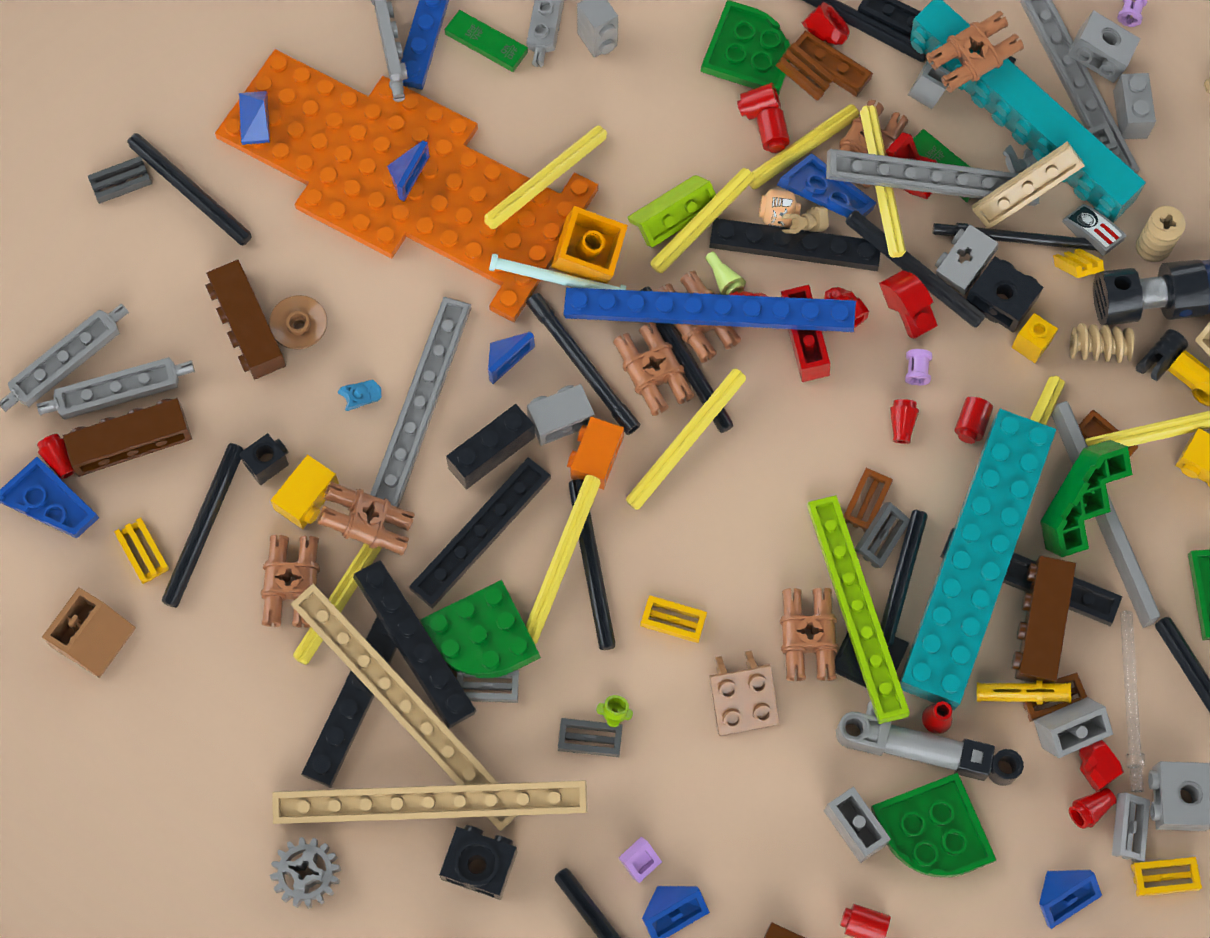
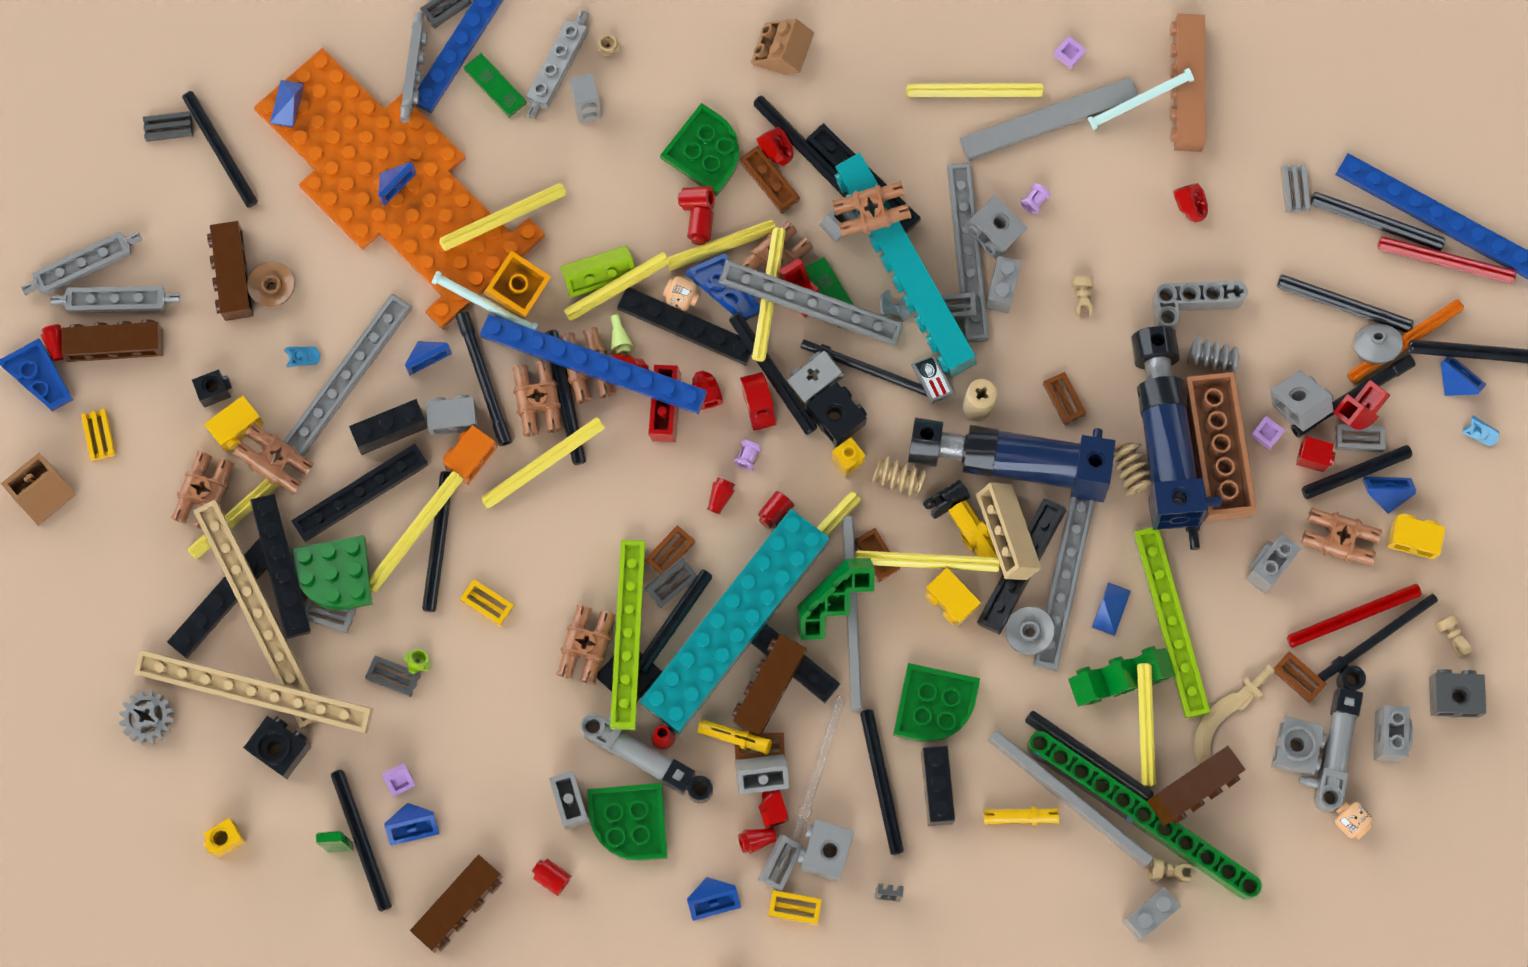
camera: 15 degrees right, 5 degrees up
black axle [162,443,243,608] -> none
plate [709,651,779,736] -> none
dark orange tile [775,43,835,101] -> none
tan piece [781,206,829,234] -> none
tan tile [972,141,1085,229] -> none
yellow tile [1053,248,1104,278] -> none

